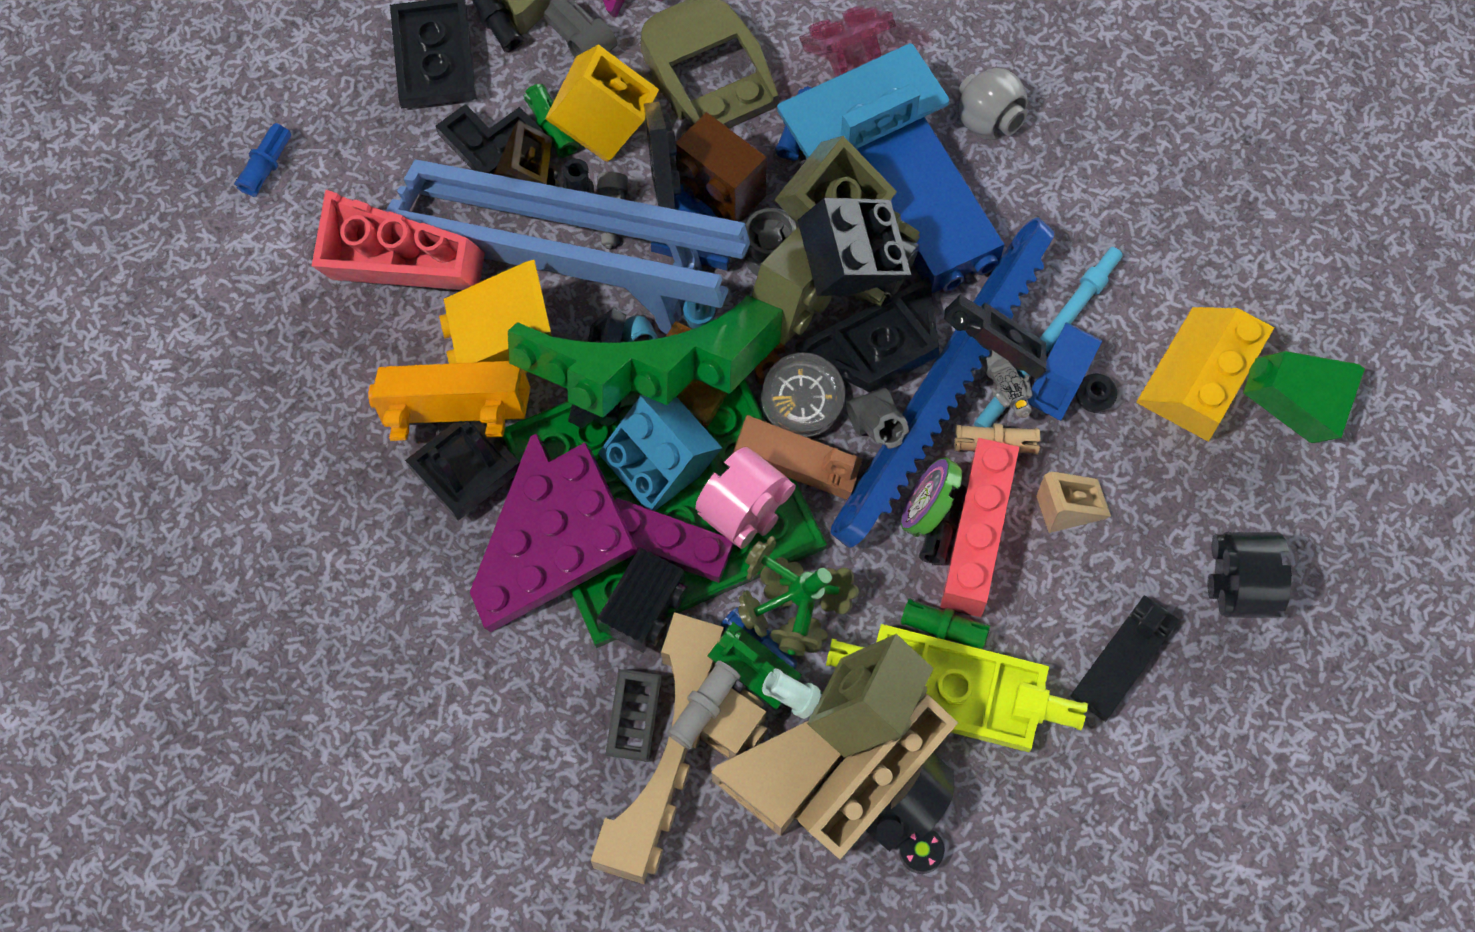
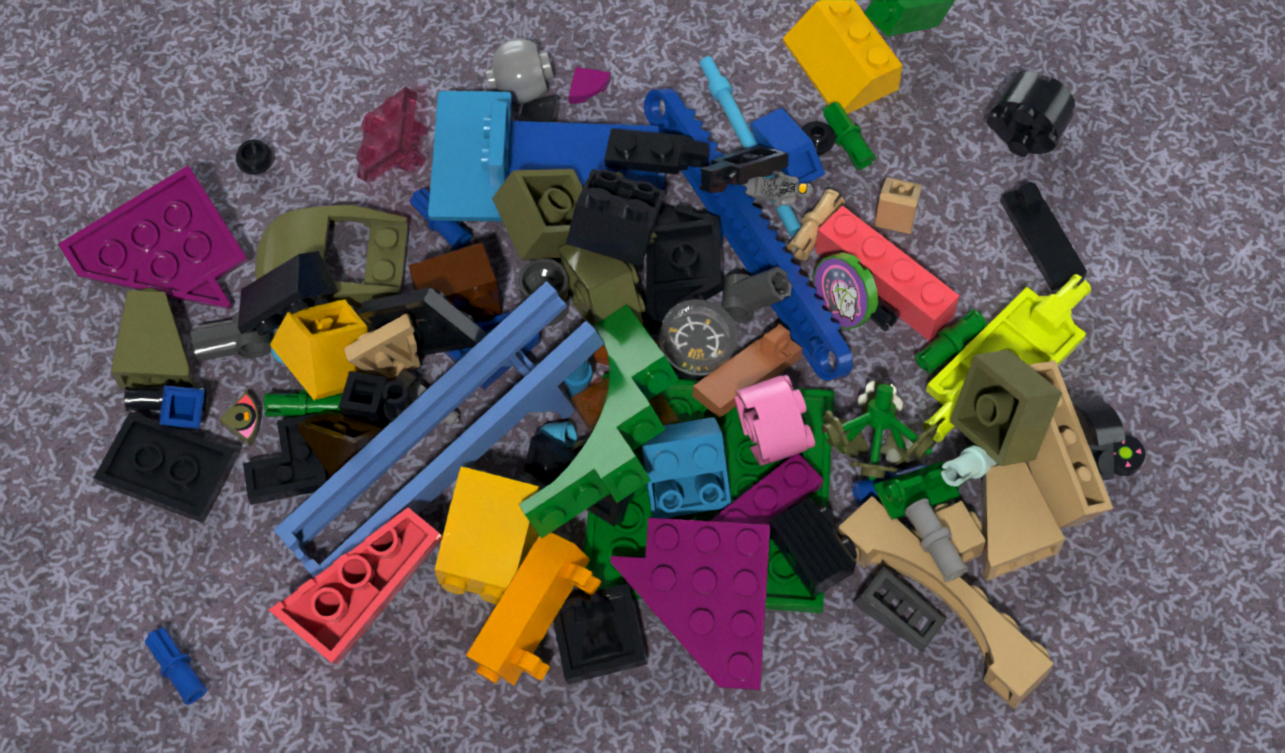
camera: 60 degrees left, 5 degrees down
none -> blue slope [159,385,205,429]
none -> olive tile [219,392,259,446]
none -> black slope [238,251,339,336]
none -> black brick [339,371,389,426]
none -> tan wing [344,313,420,383]
none -> black slope [519,96,559,122]
none -> magenta tile [568,67,611,104]
none -> black hinge [604,129,710,175]
none -> green axle [823,102,876,170]

